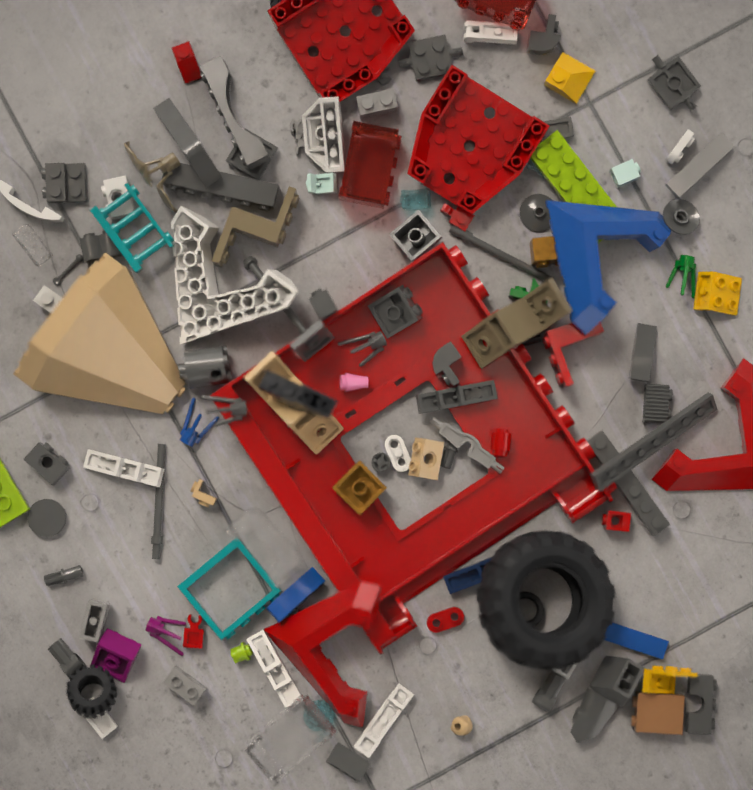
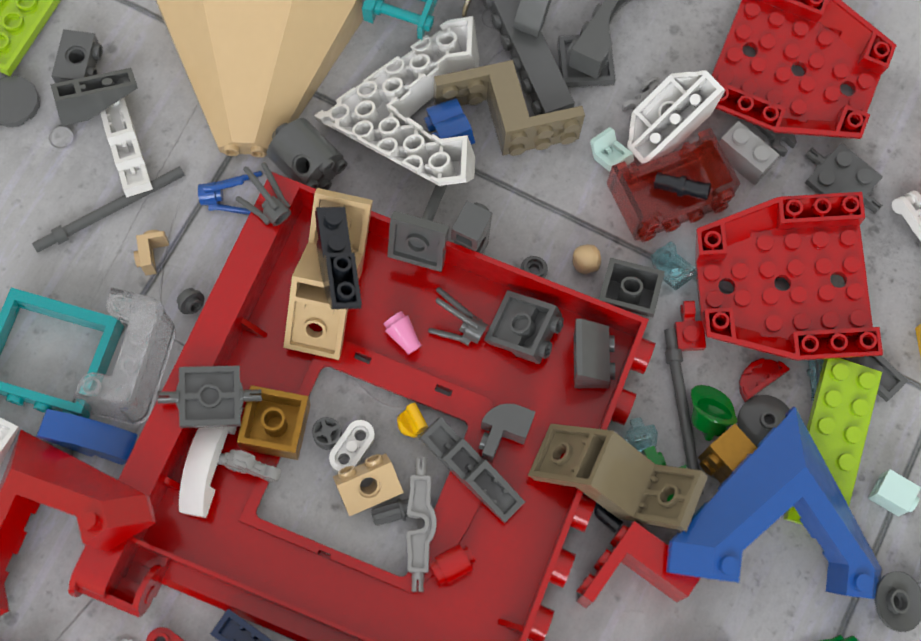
camera: 50 degrees right, 15 degrees down
none -> dark grey slope [50,68,138,126]
none -> dark grey plate [157,366,261,428]
none -> dark grey plate [177,288,204,314]
none -> white slope [179,407,243,518]
none -> light grey piece [216,450,282,483]
none -> yellow plate [397,403,428,438]
none -> blue brick [424,98,475,145]
none -> dark grey plate [520,256,548,278]
none -> tan piece [572,244,601,274]
none -> dark grey slope [573,319,615,388]
none -> clear light blue tile [626,417,658,452]
none -> black pin [654,172,711,200]
none -> green piece [691,385,738,441]
none -> red tile [739,358,790,402]

